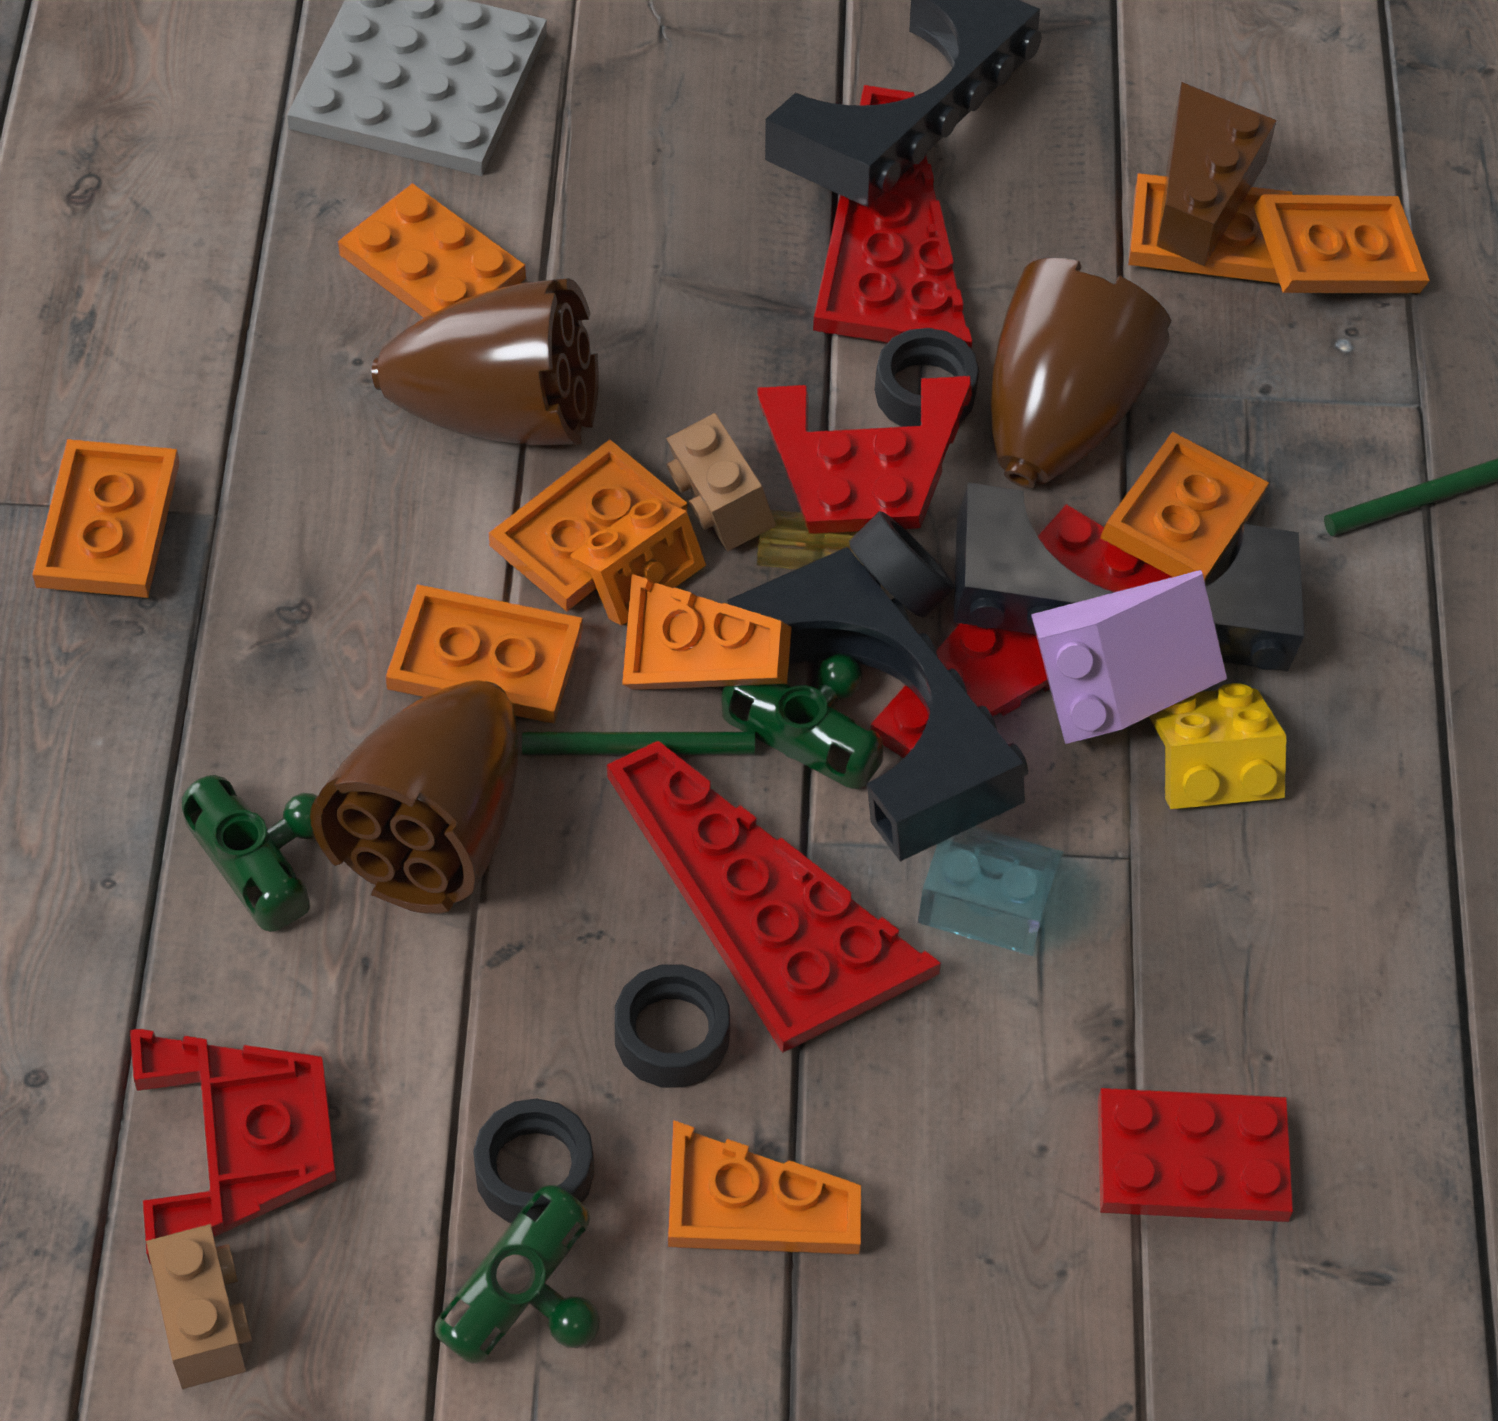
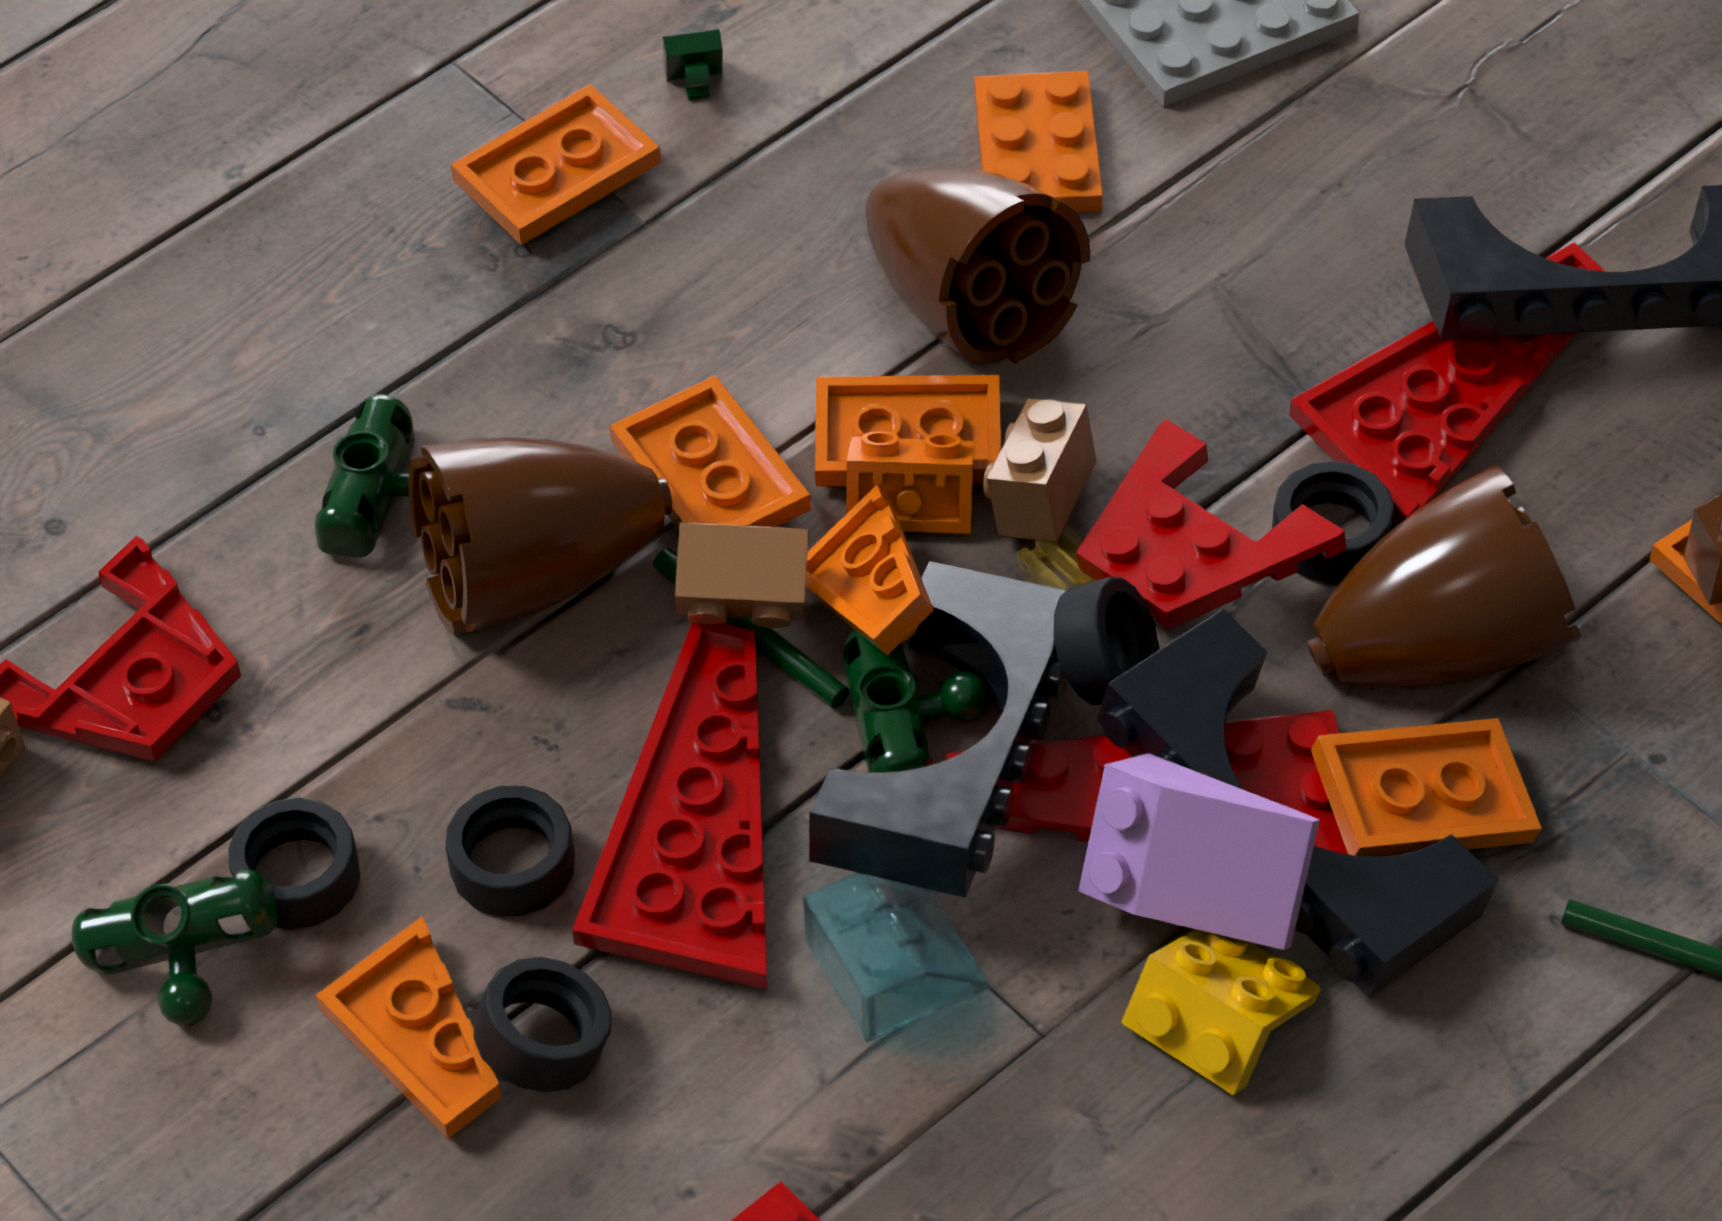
camera: 50 degrees right, 5 degrees down
none -> black tyre [473,957,612,1093]
none -> dark green tile [663,29,723,100]
none -> medium nougat brick [675,522,808,628]

